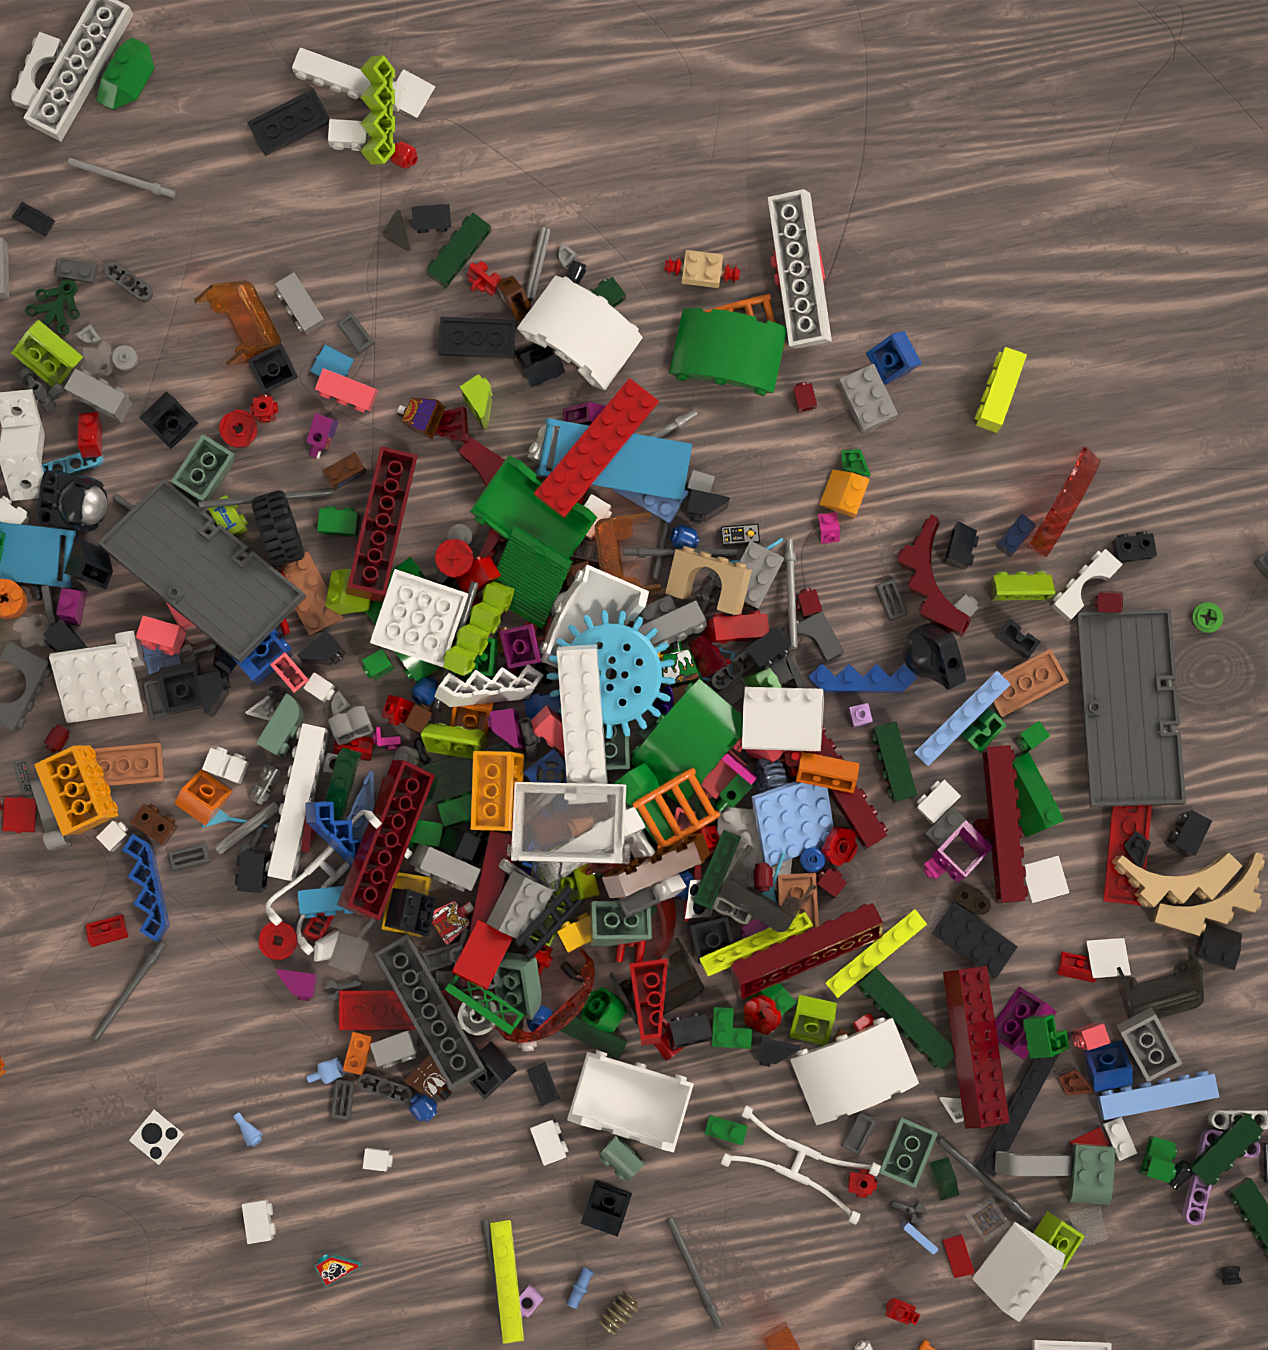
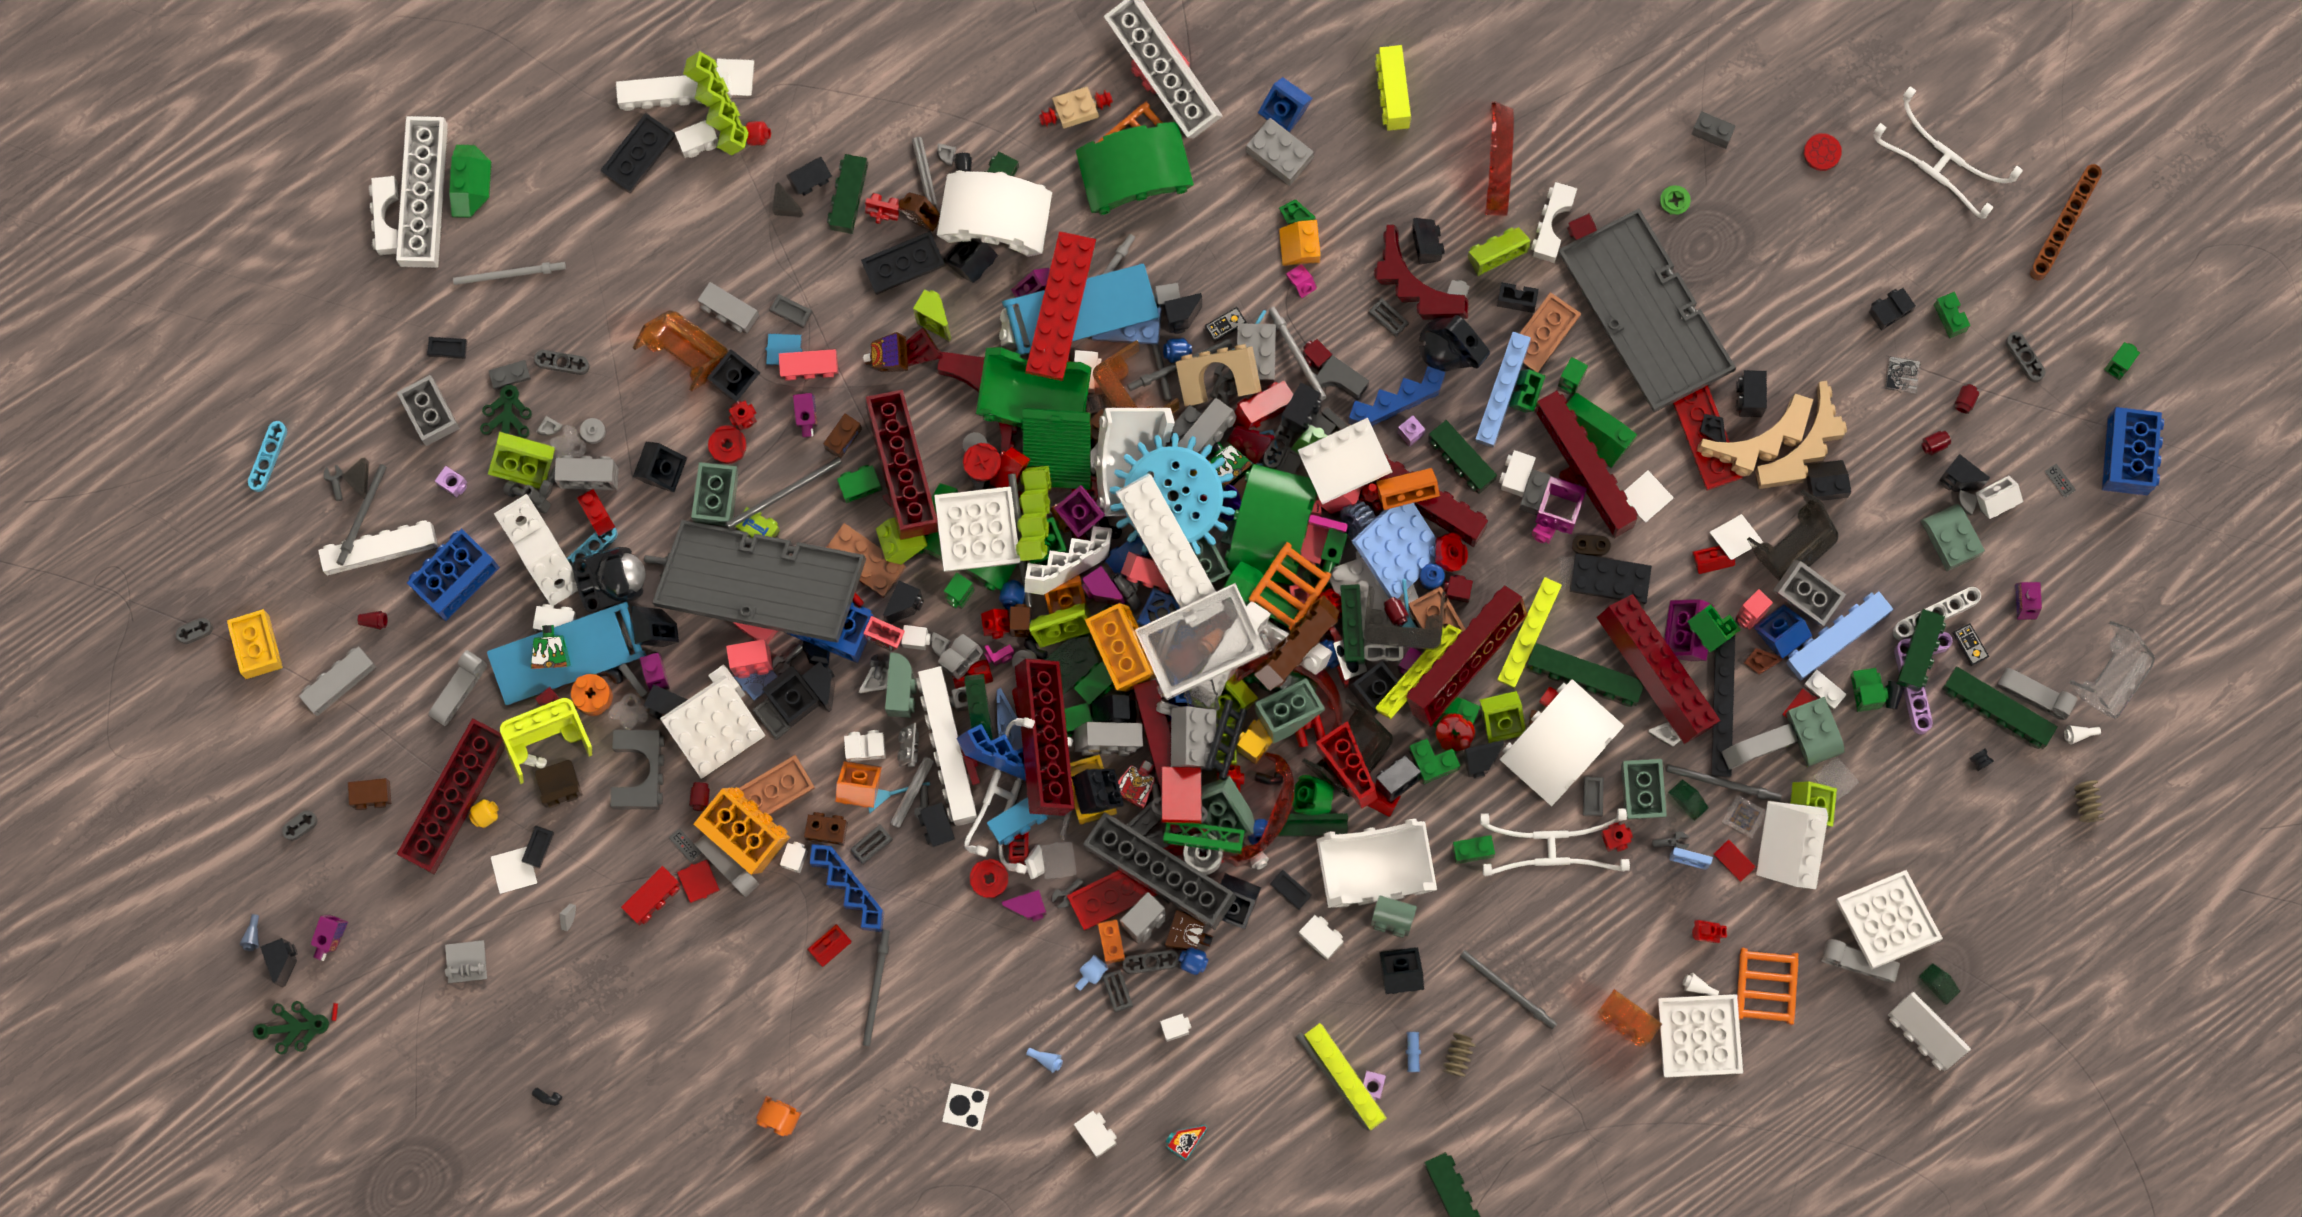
camera: 20 degrees left, 5 degrees down
black tyre [251,490,305,567] -> none
dark grey tile [617,886,661,919] -> none
dark red brick [792,382,817,413] -> none
dark blue brick [996,514,1036,557] -> none
black brick [1112,531,1157,563] -> none

